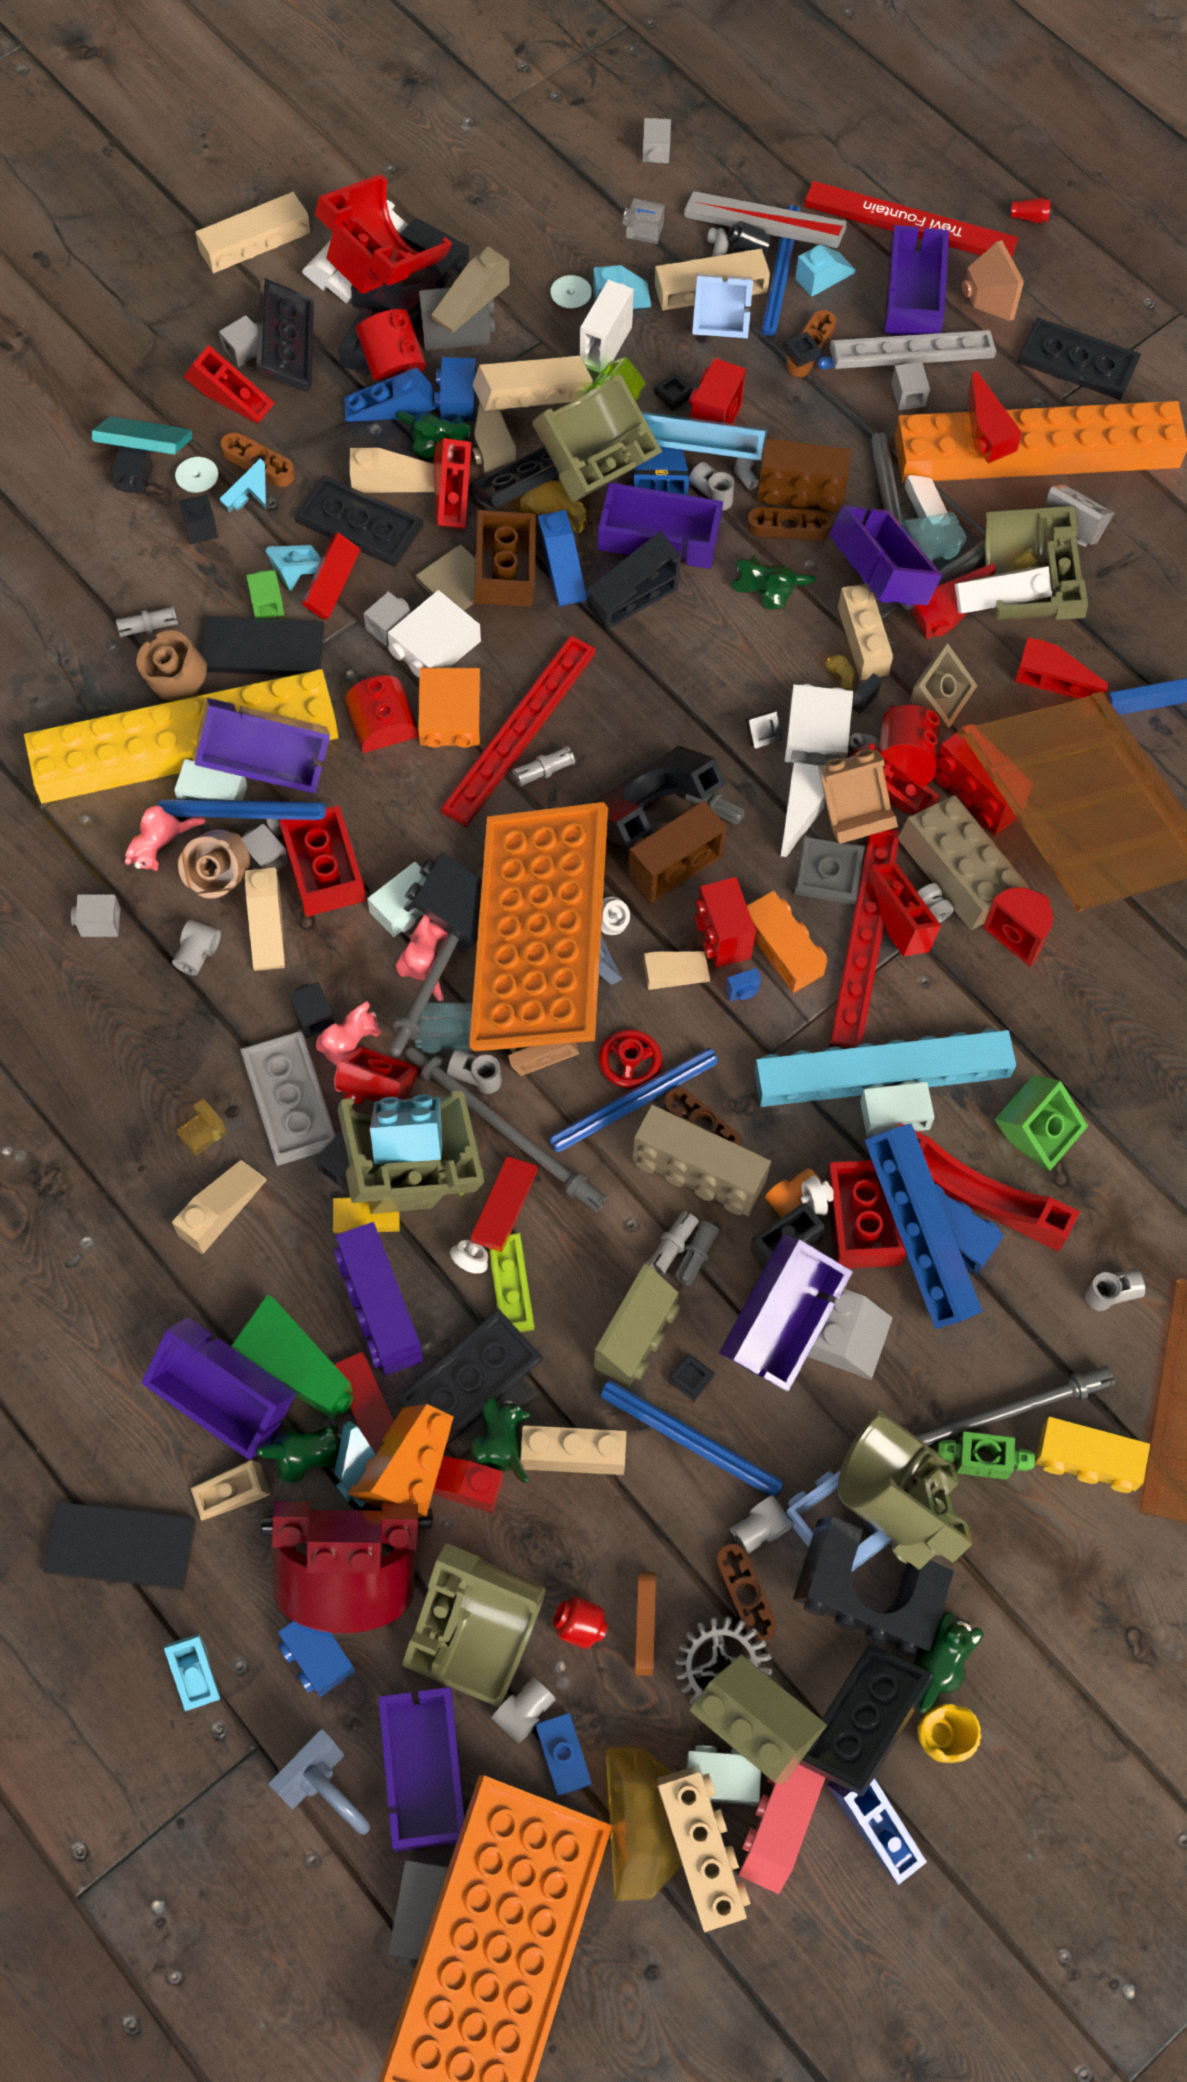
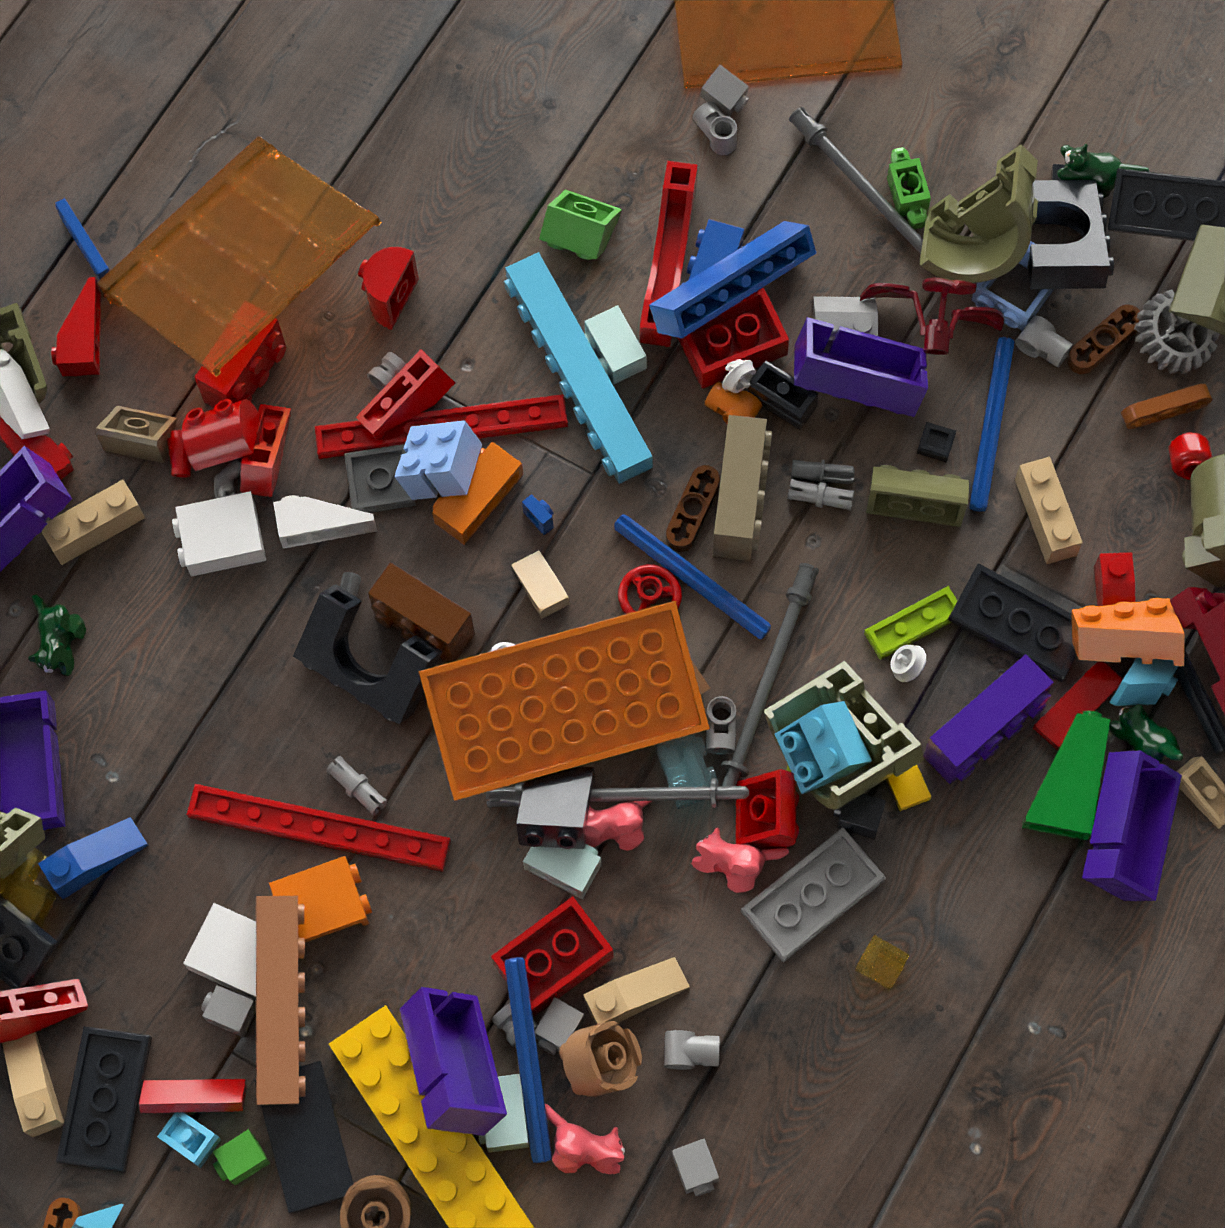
camera: 105 degrees left, 5 degrees up
tan slope [172,1160,267,1254] -> none
black brick [289,982,334,1038] -> none
red brick [345,675,419,753] -> none
dark tan tile [416,544,475,611] -> none
dark green animal [470,1397,531,1483] -> none
red tile [471,1156,538,1252] -> none
reddish brown brick [474,510,536,607] -> none
black wedge [587,531,681,630] -> none
red brick [693,877,756,968] -> none
plate [745,709,782,749] -> none
medium nougat panel [818,749,898,844] -> none
clear yellow arm [826,654,855,691] -> none
black tile [852,673,882,714] -> none
dark tan brick [898,795,1029,930] -> none
yellow hair [917,1704,981,1763] -> none
yellow brick [1035,1417,1150,1493] -> none
none -> nougat brick [256,896,305,1105]
none -> light blue piece [394,421,482,500]
none -> light grey brick [700,65,749,117]
none -> dark red plant [860,277,1004,355]

